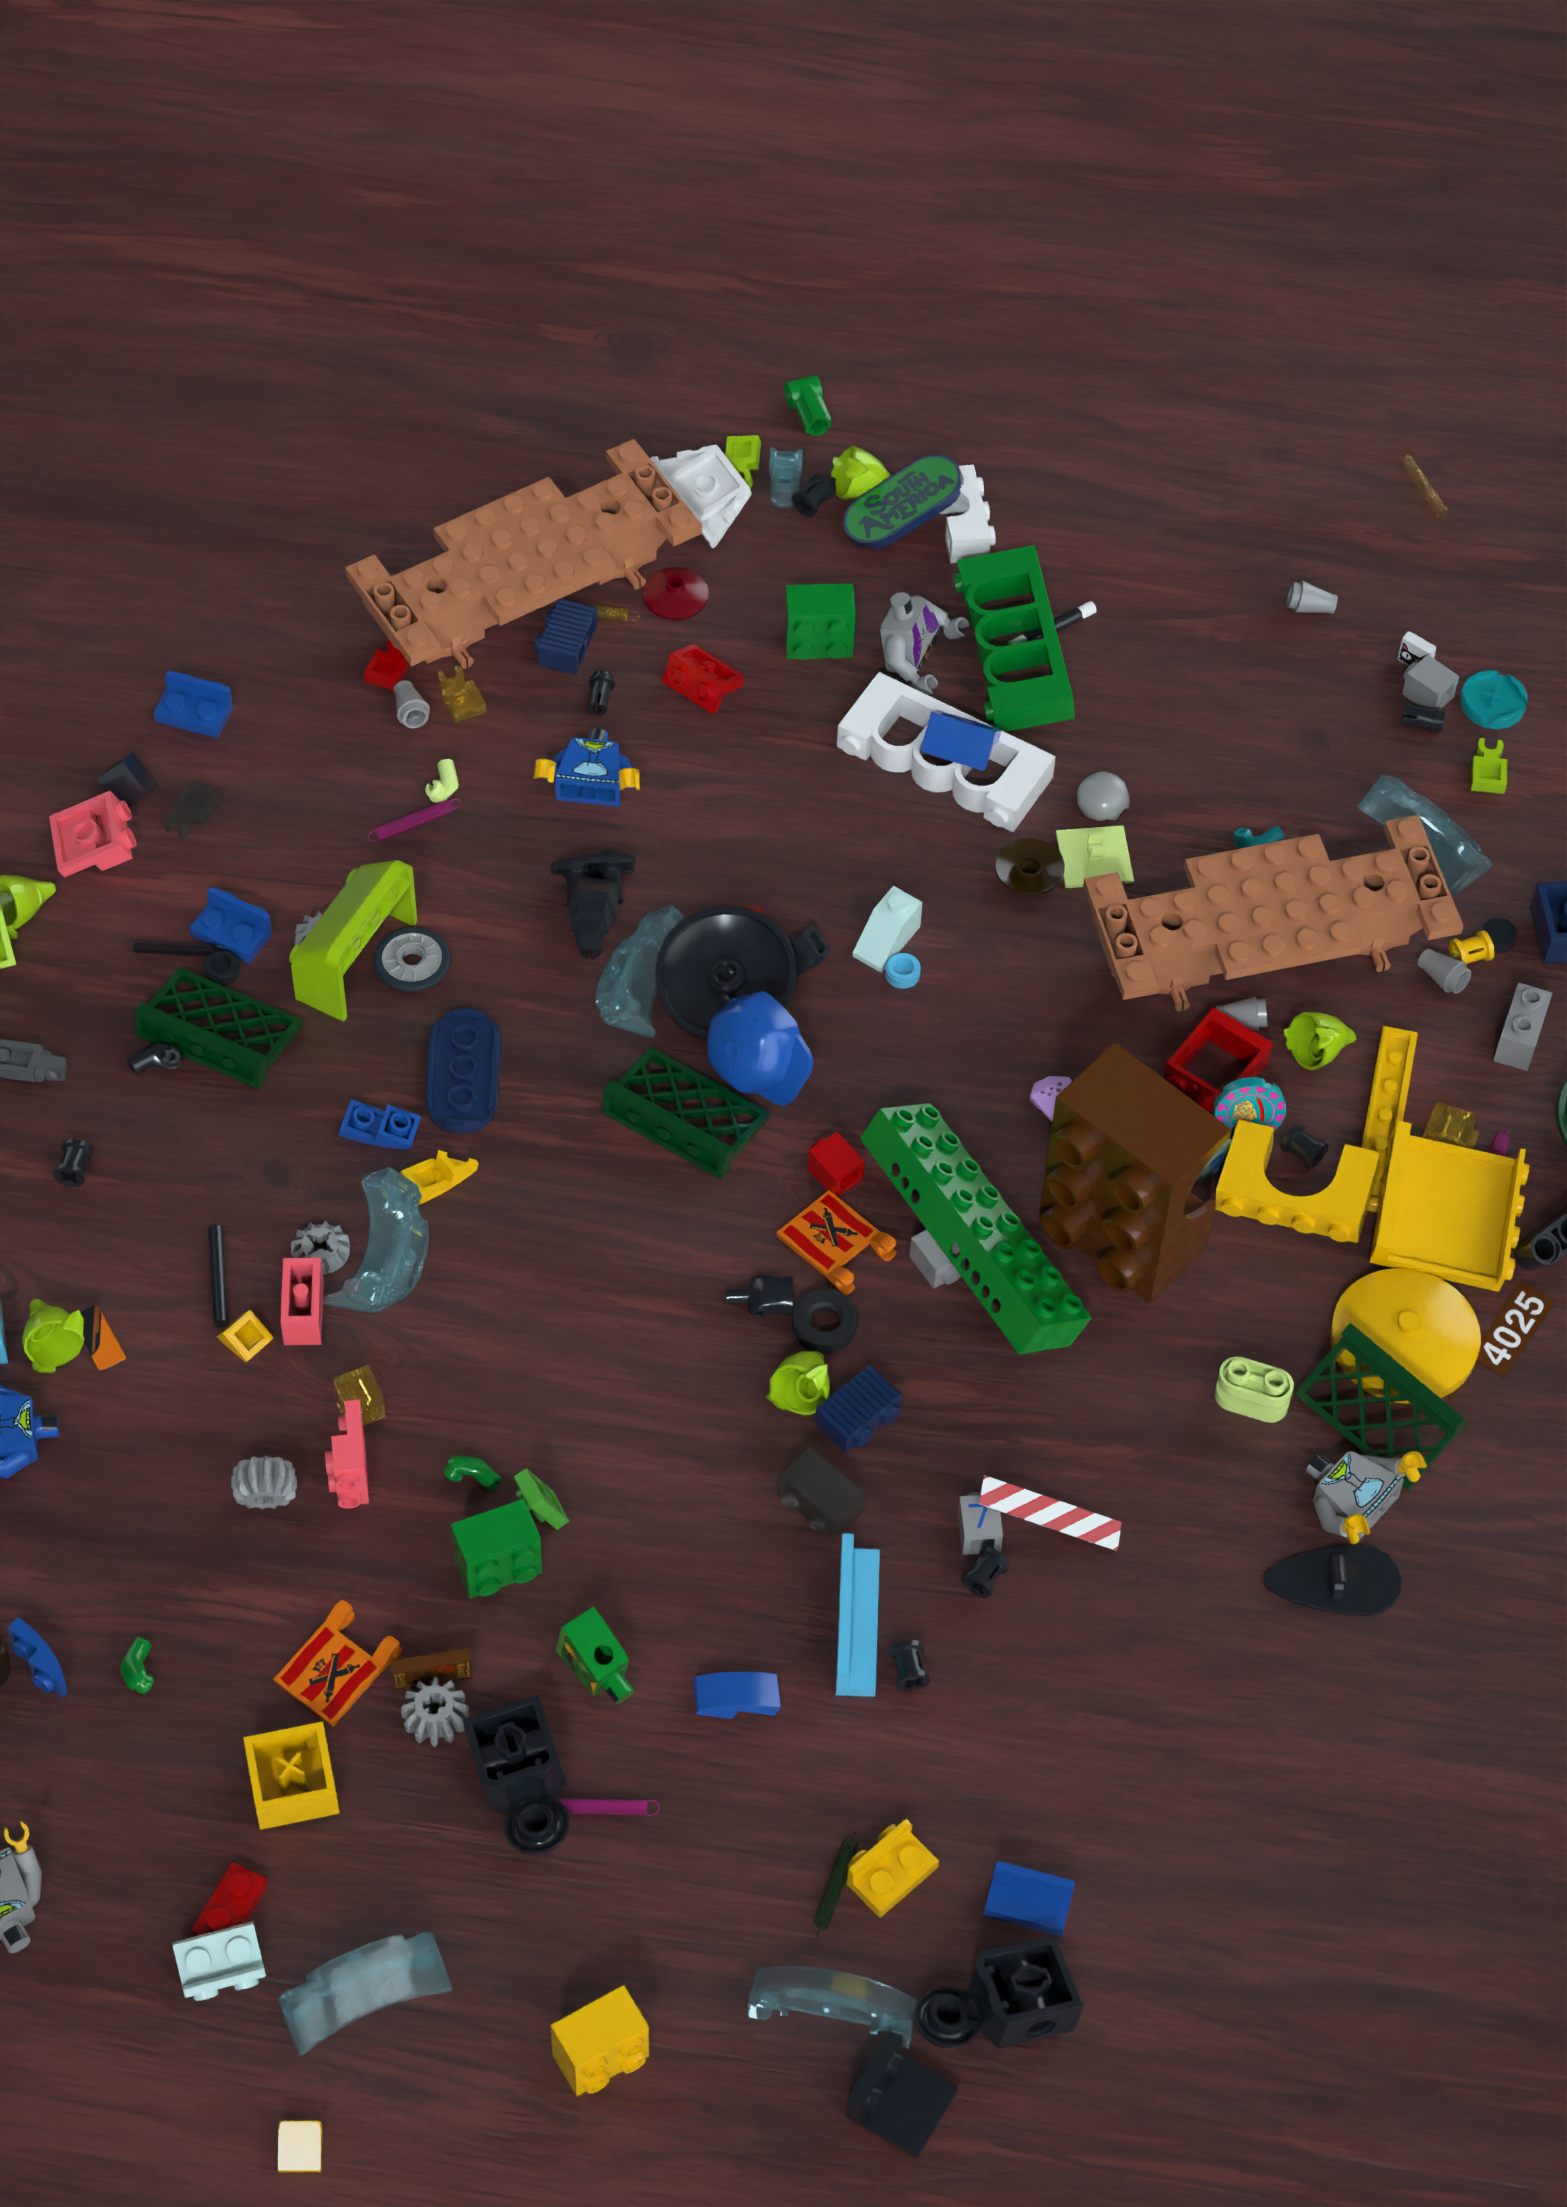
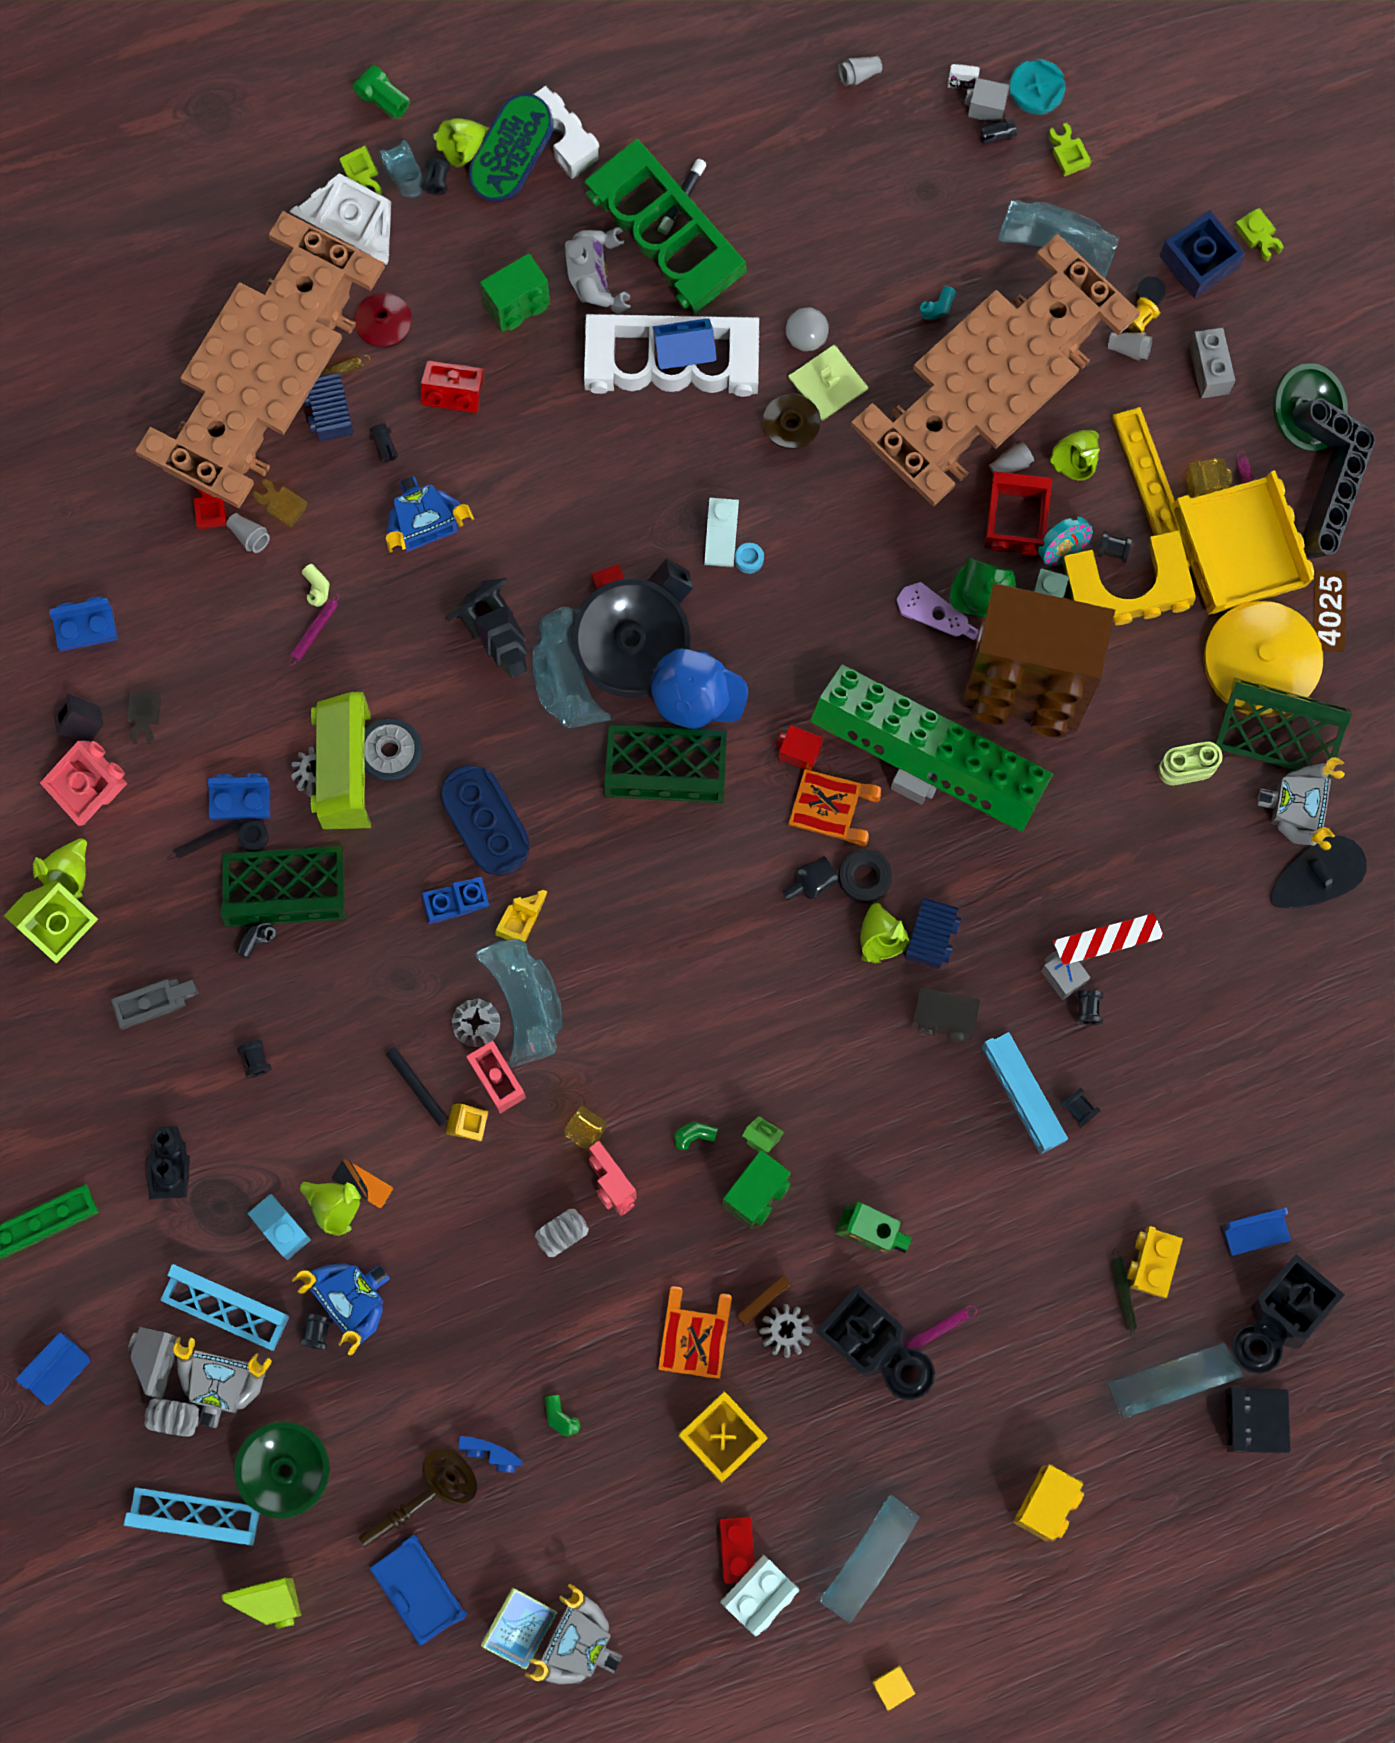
camera: 30 degrees left, 20 degrees up
blue slope [692,1672,781,1719] -> none

